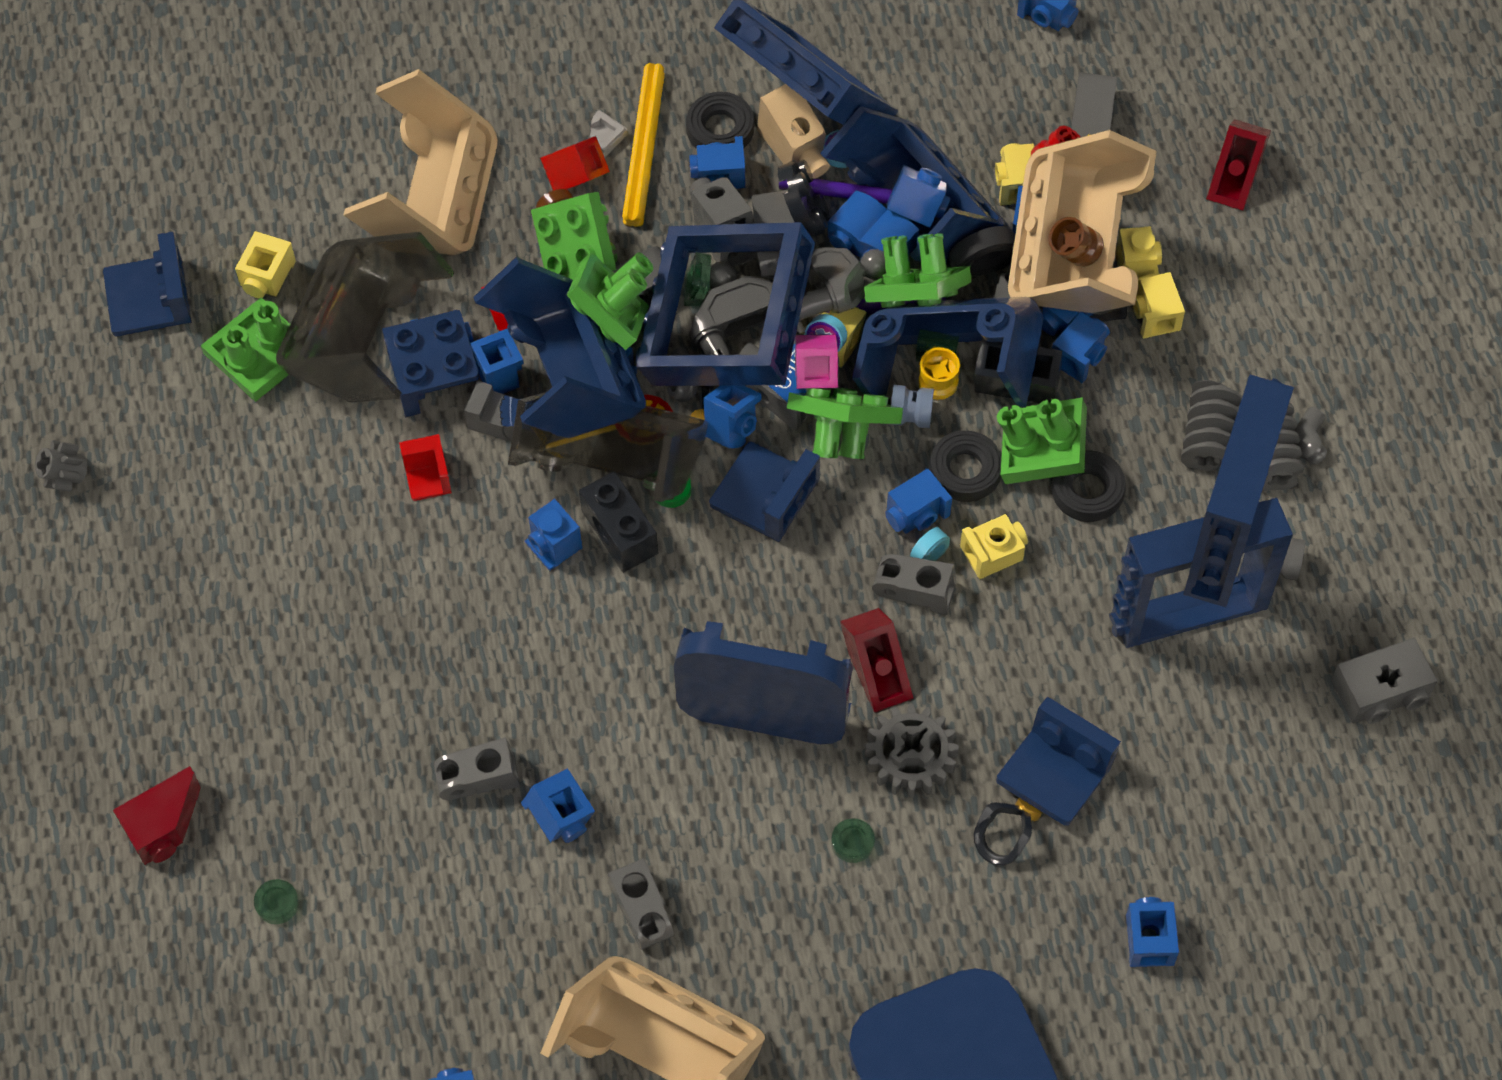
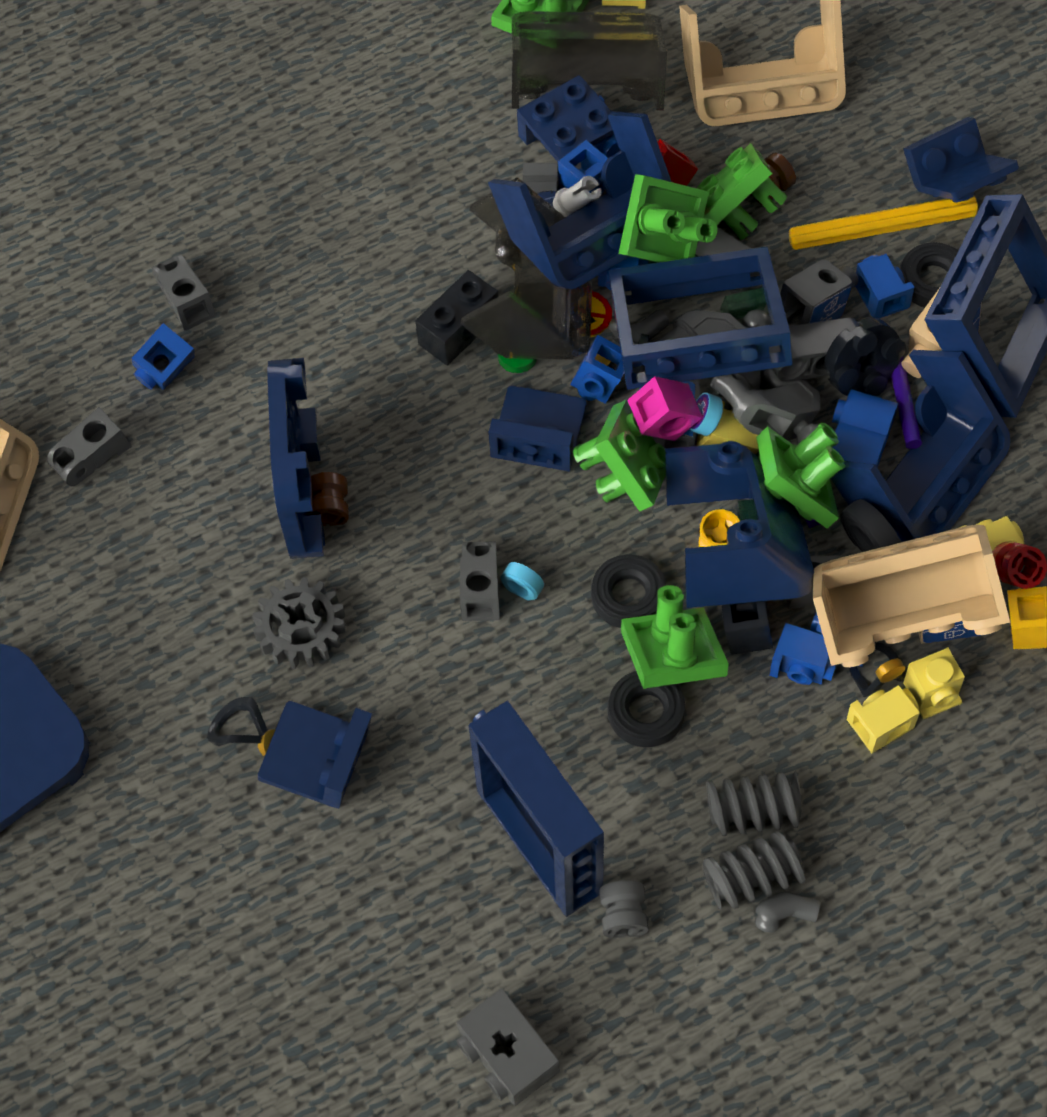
camera: 75 degrees right, 0 degrees up
dark red slope [113,766,201,865] -> none
clear green tile [254,879,299,924] -> none
red panel [399,434,452,501] -> none
blue brick [525,499,582,571] -> none
red panel [540,136,610,190] -> none
light grey tile [590,110,628,157] -> none
clear green tile [831,818,875,863] -> none
dark red slope [840,608,914,712] -> none
blue brick [885,468,952,534] -> none
blue brick [887,165,950,227] -> none
sand blue wheel [890,385,934,428] -> none
light yellow brick [960,514,1028,580] -> none
reddish brown wheel [1049,217,1103,267] -> none
blue brick [1126,897,1179,967] -> none
dark blue window [1183,374,1294,608] -> none
none -> white pin [553,176,601,218]
none -> dark blue bracket [903,117,1019,202]

